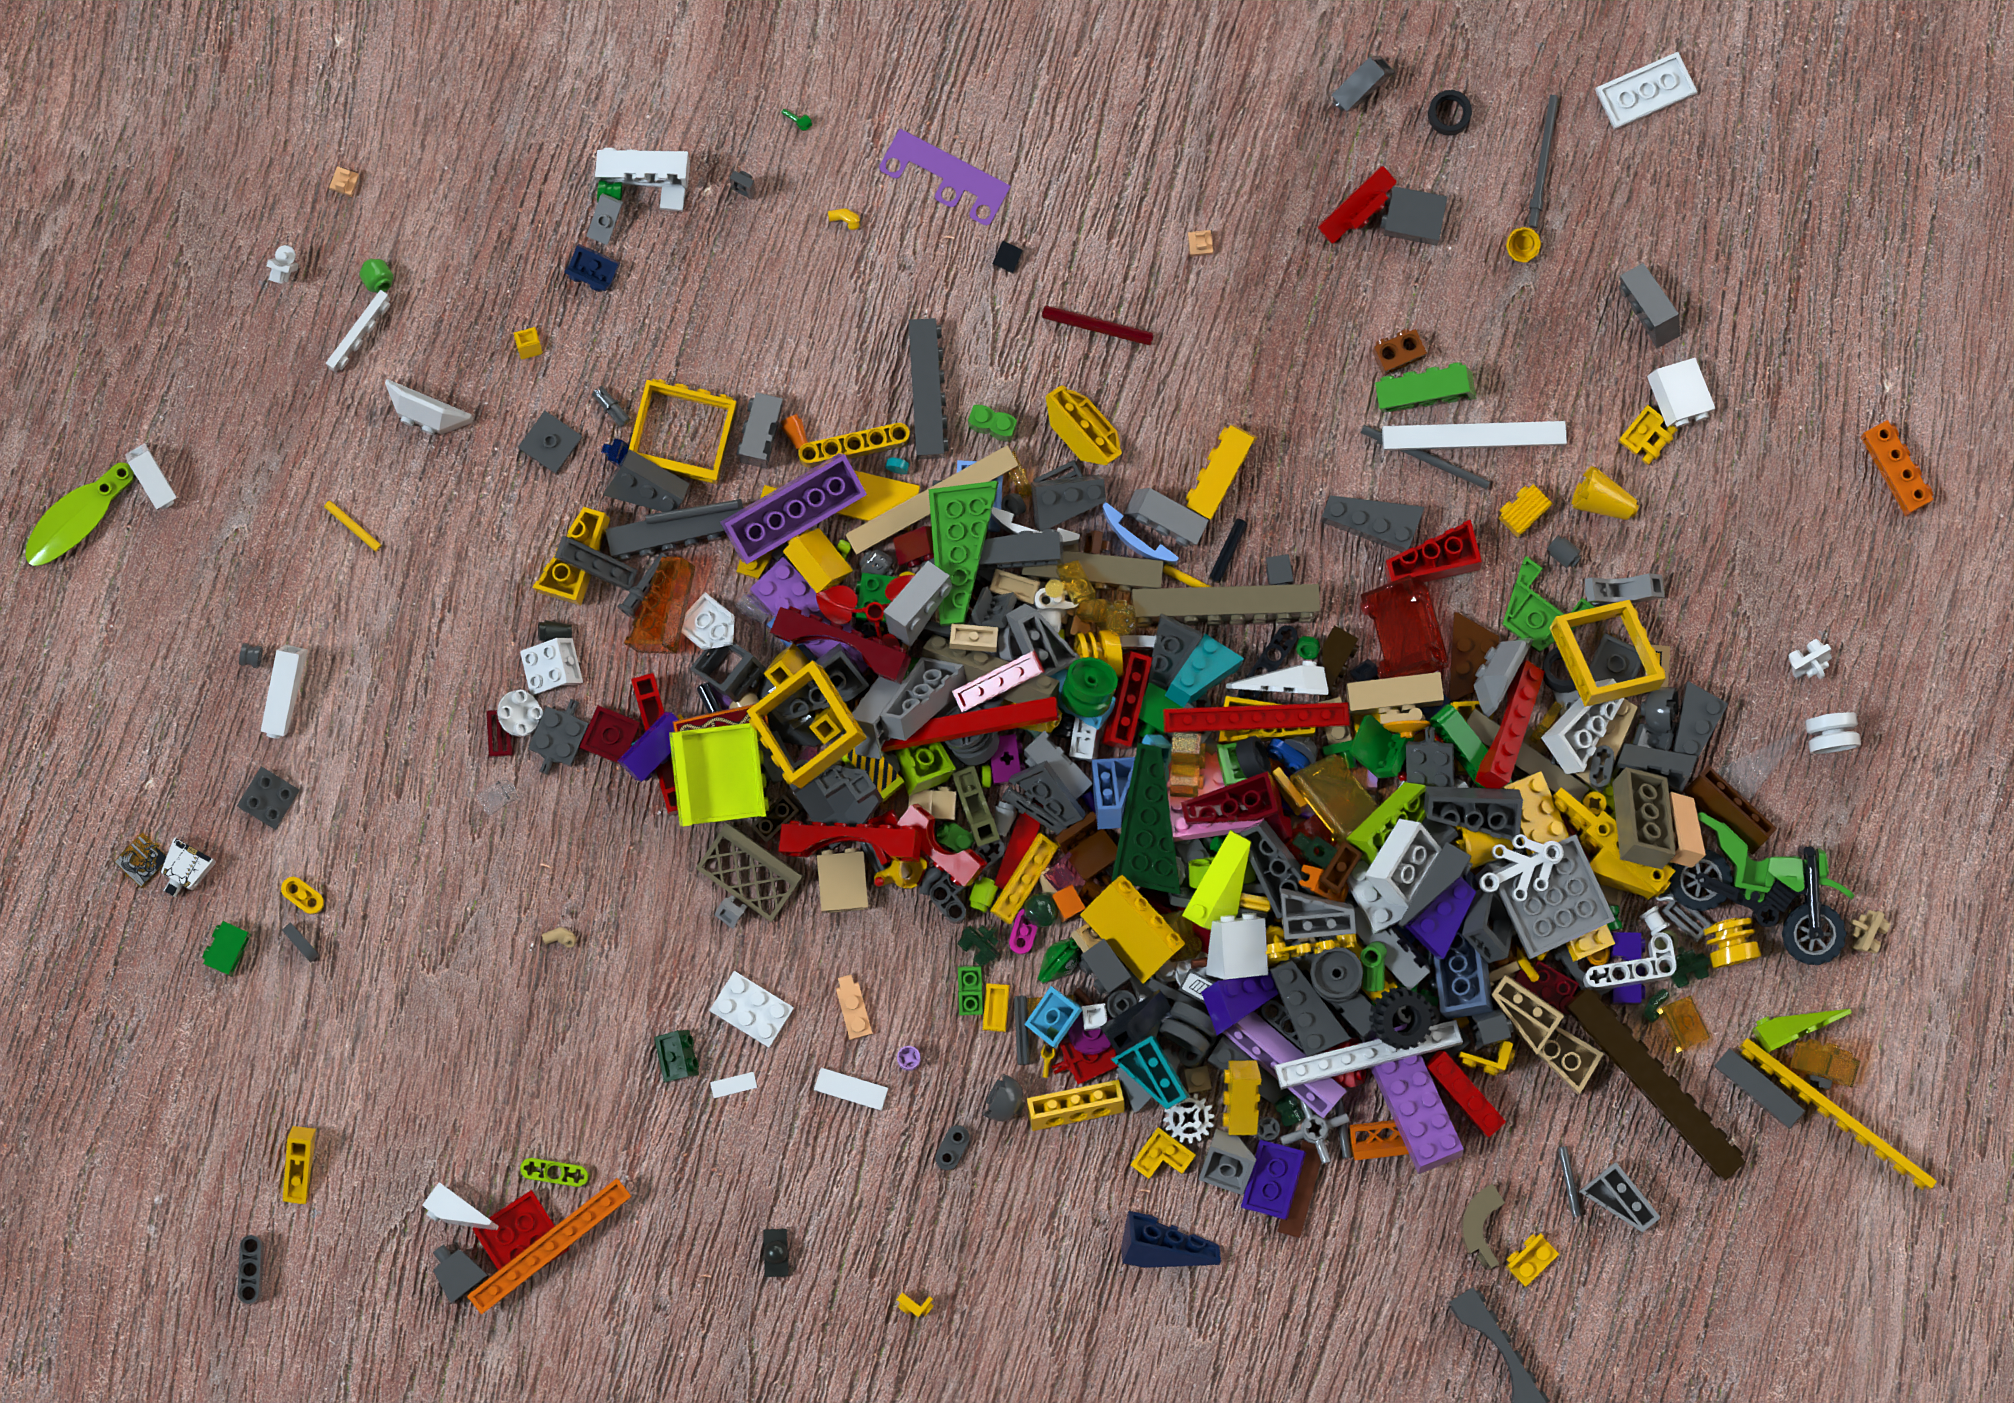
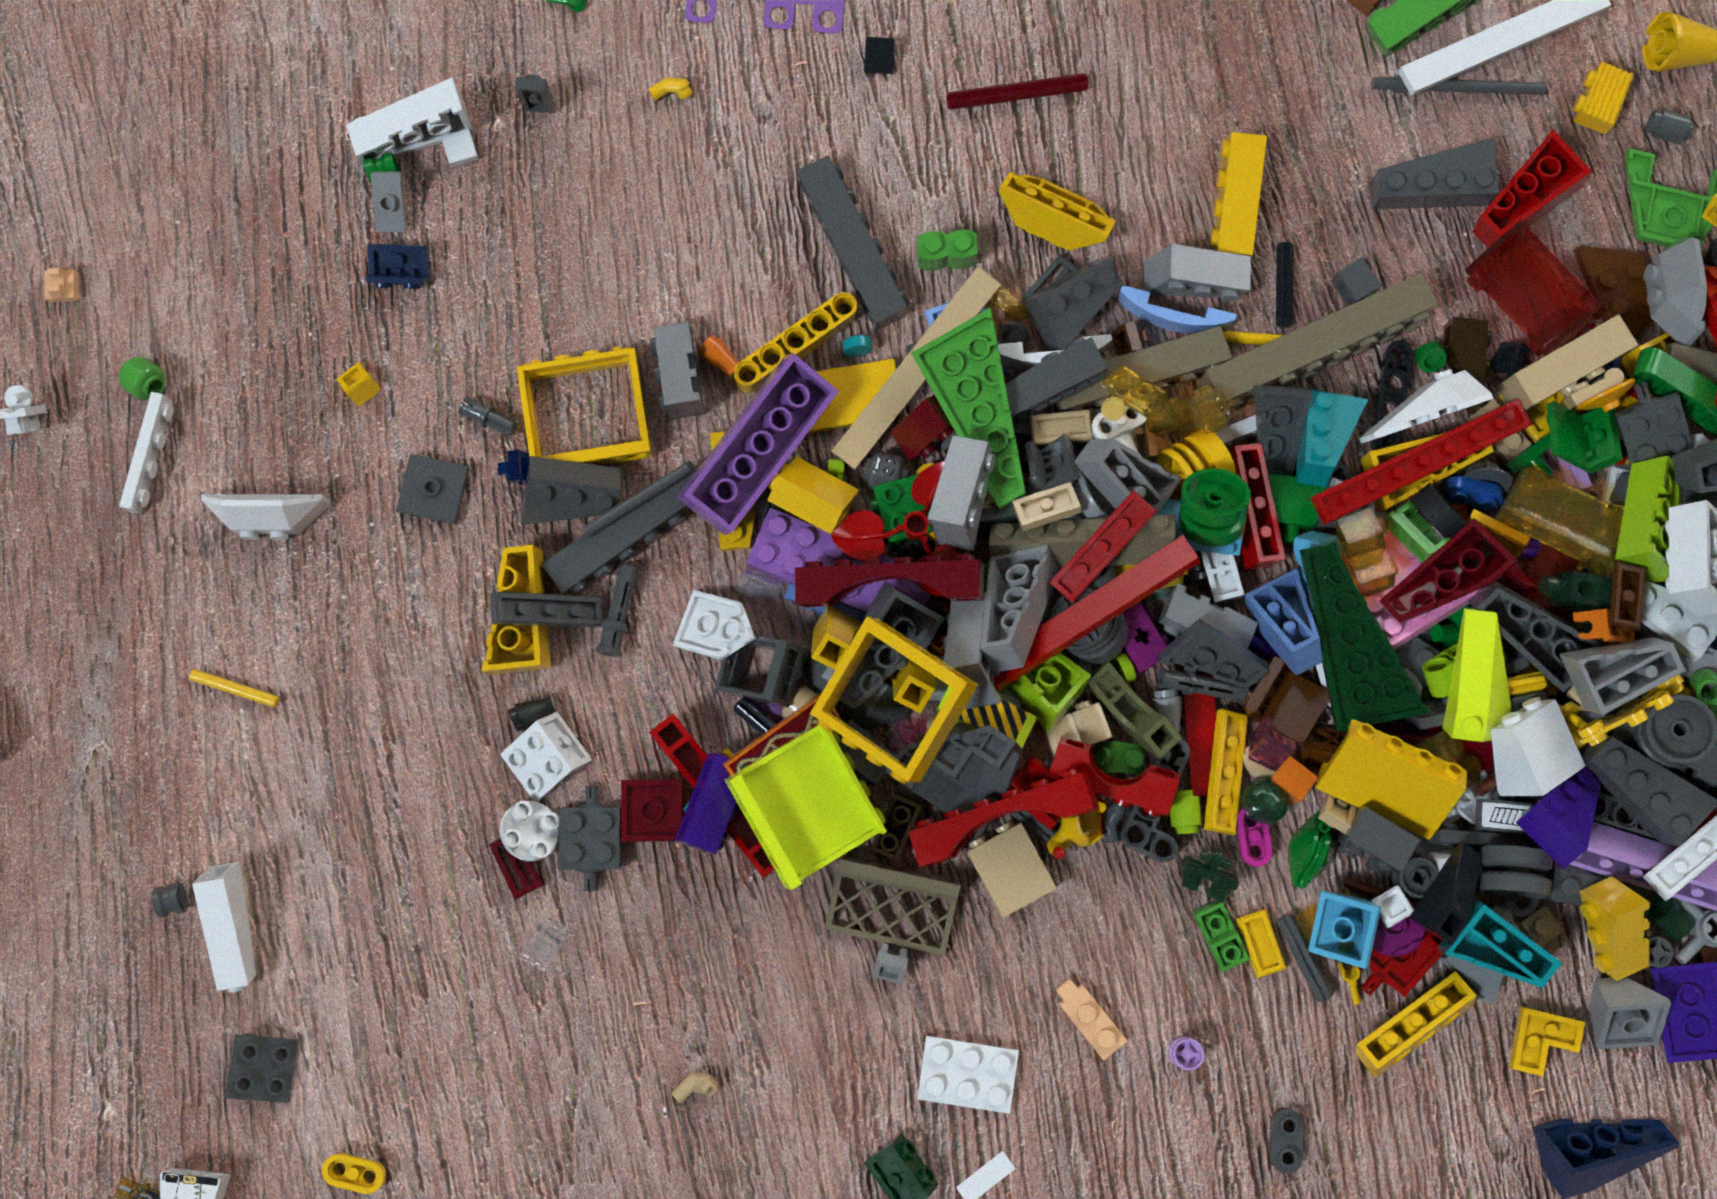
camera: 20 degrees left, 0 degrees up
clear orange wedge [624,557,696,654] -> none
white tile [814,1068,888,1111] -> none
dark grey cylinder [982,1073,1025,1121] -> none
white gear [1163,1092,1214,1144] -> none

